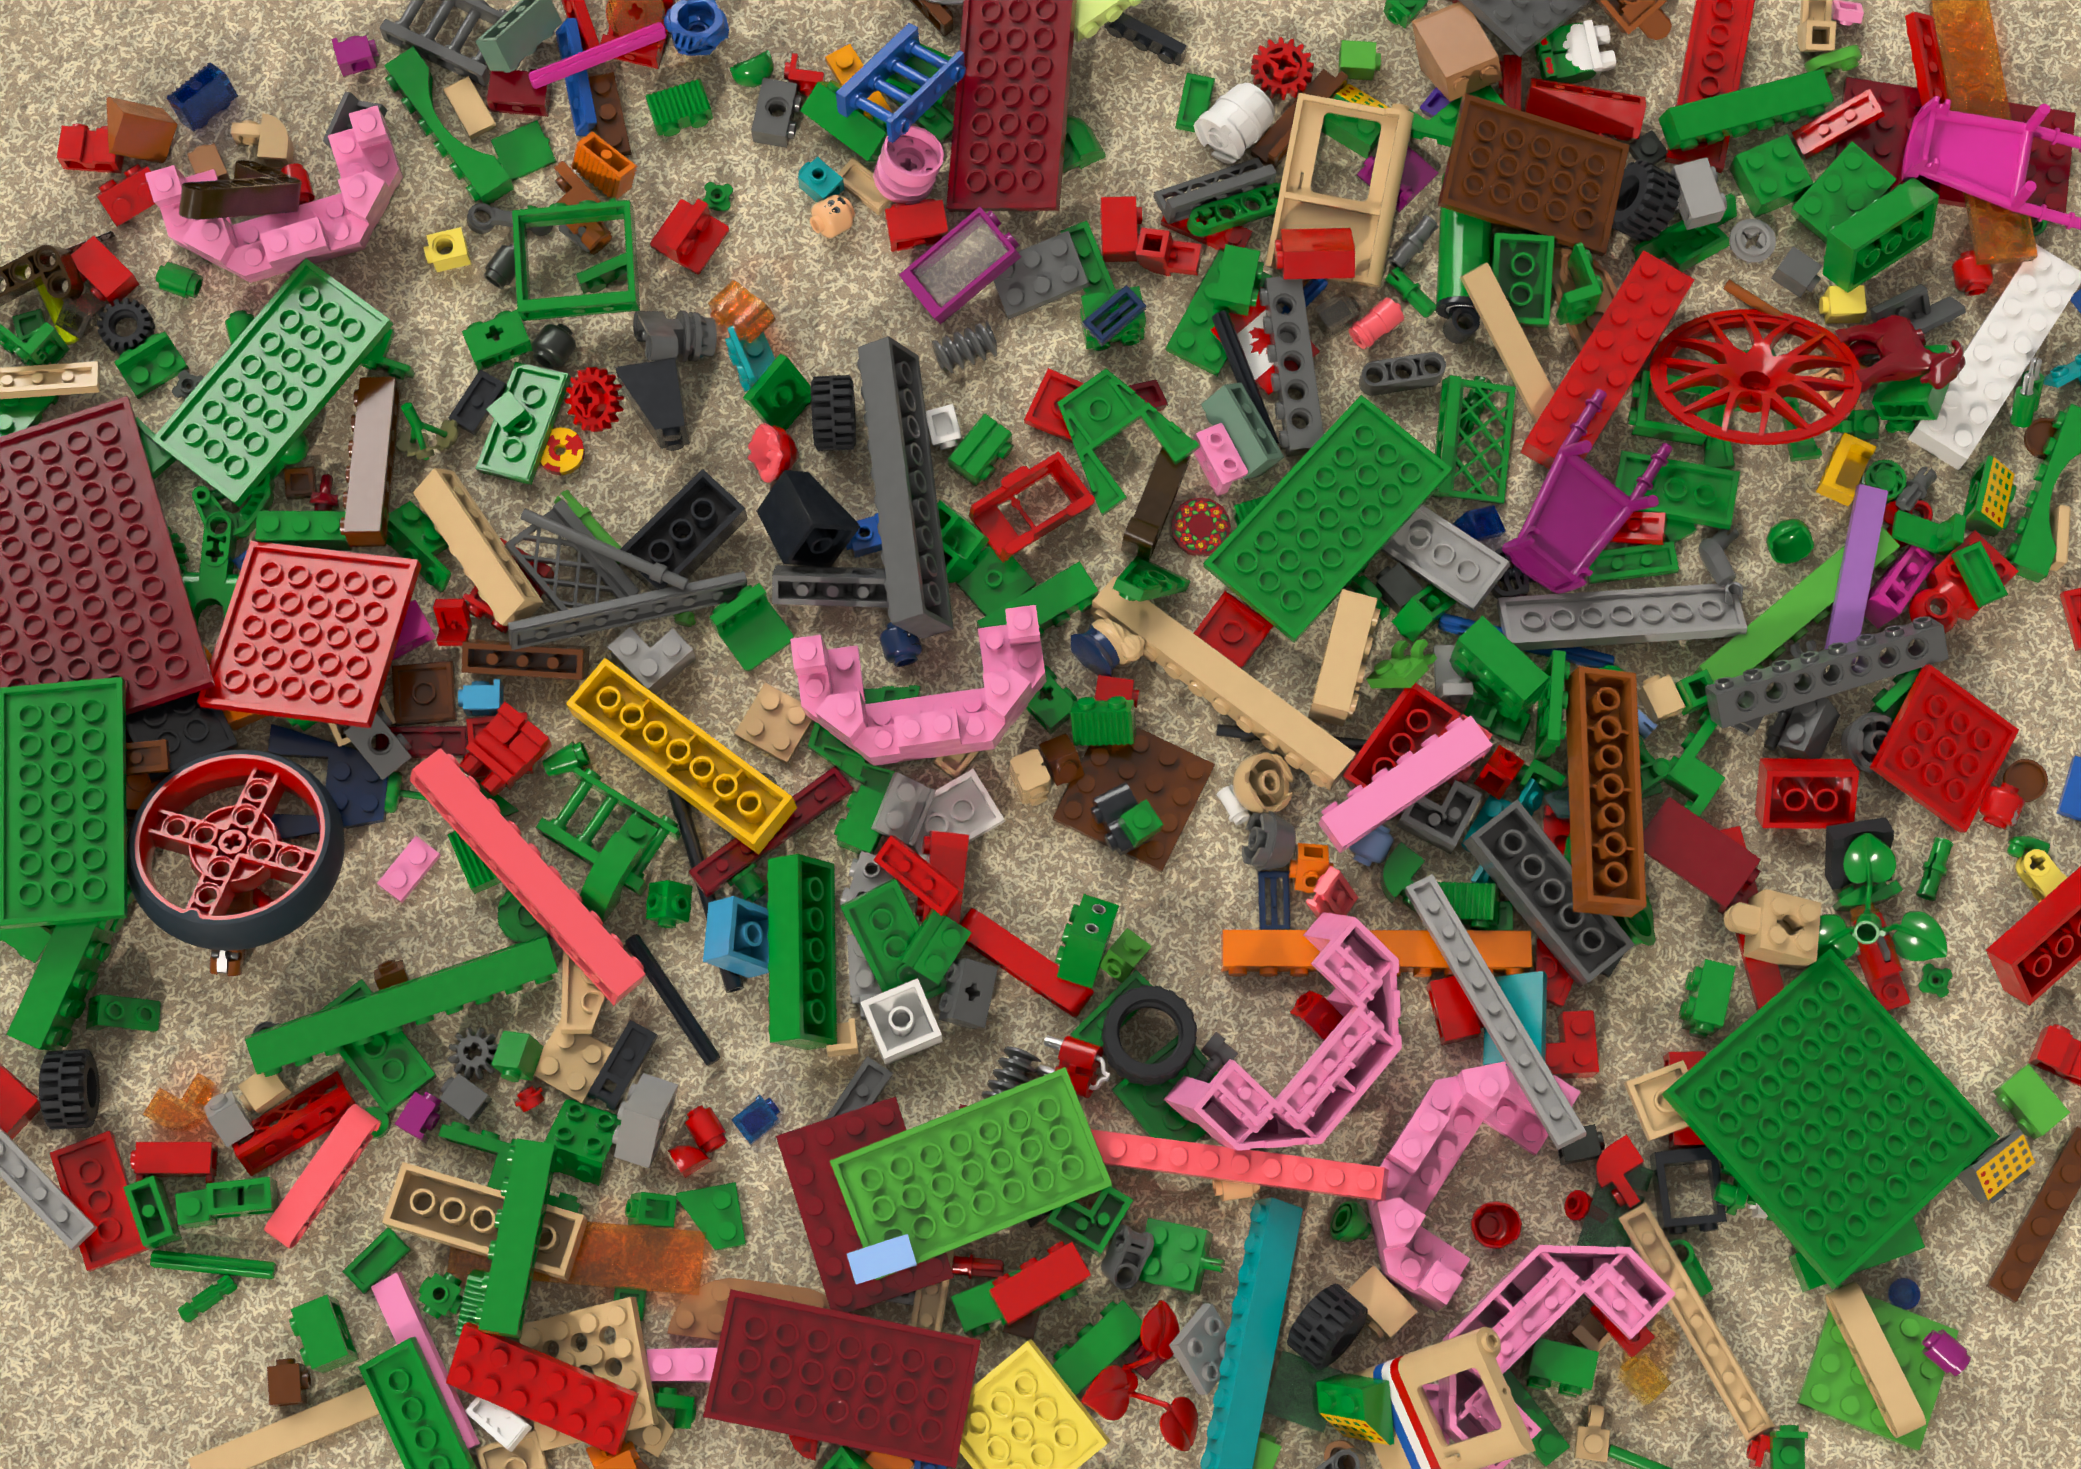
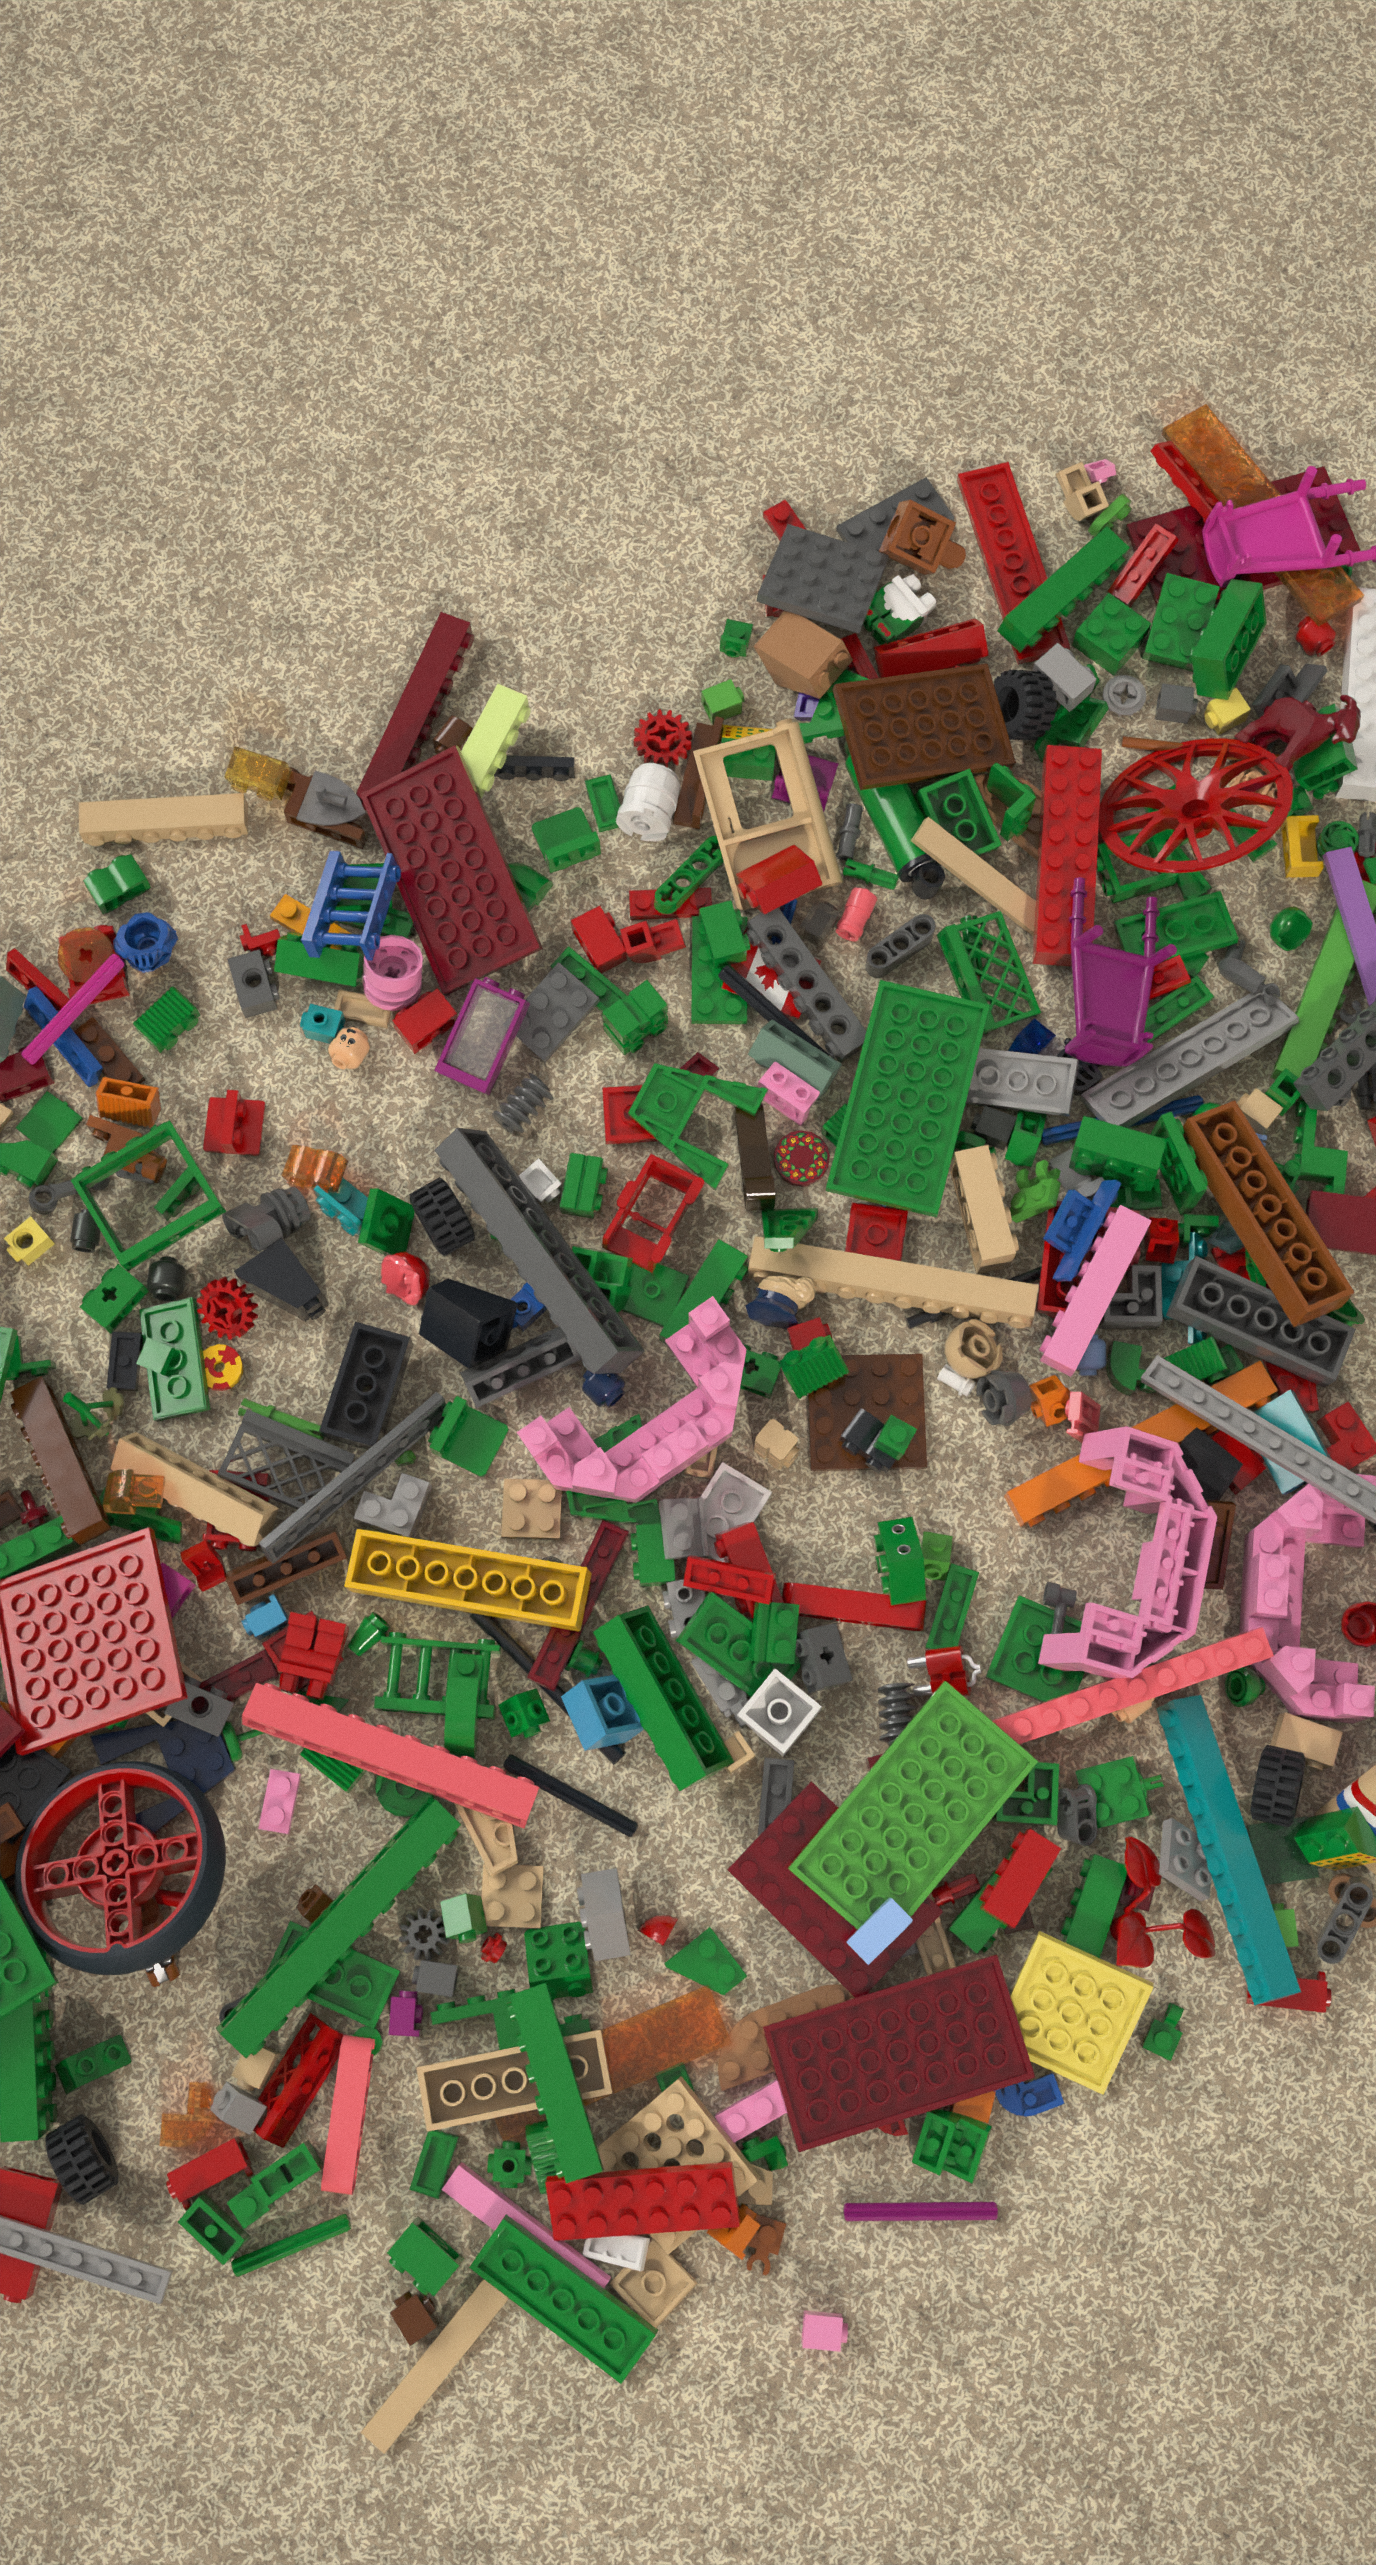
camera: 25 degrees left, 0 degrees up
red plate [50,1130,150,1272] -> none
green axle [178,1275,237,1323] -> none
reddish brown tile [392,661,457,726] -> none
dark grey bar [520,508,689,590] -> none
black plate [587,1020,658,1112] -> none
green bracket [625,1192,677,1228] -> none
red brick [684,1105,728,1154] -> none
green plate [702,182,733,211] -> none
green hair [730,50,774,88] -> none
clear blue bracket [731,1094,781,1145] -> none
reddish brown brick [1038,733,1085,786] -> none
dark blue tile [1082,285,1146,346] -> none
black tyre [1102,985,1197,1086] -> none
dark grey fence [1153,157,1277,225] -> none
dark blue tile [1258,871,1290,930] -> none
red bracket [1290,990,1344,1041] -> none
pearl dark grey plate [1629,130,1667,165] -> none
none -> clear orange brick [103,1469,166,1514]
none -> green bracket [532,807,601,874]
none -> blue bracket [1043,1180,1121,1282]
none -> black brick [1180,1427,1243,1501]
none -> reddish brown plate [1204,1500,1236,1590]

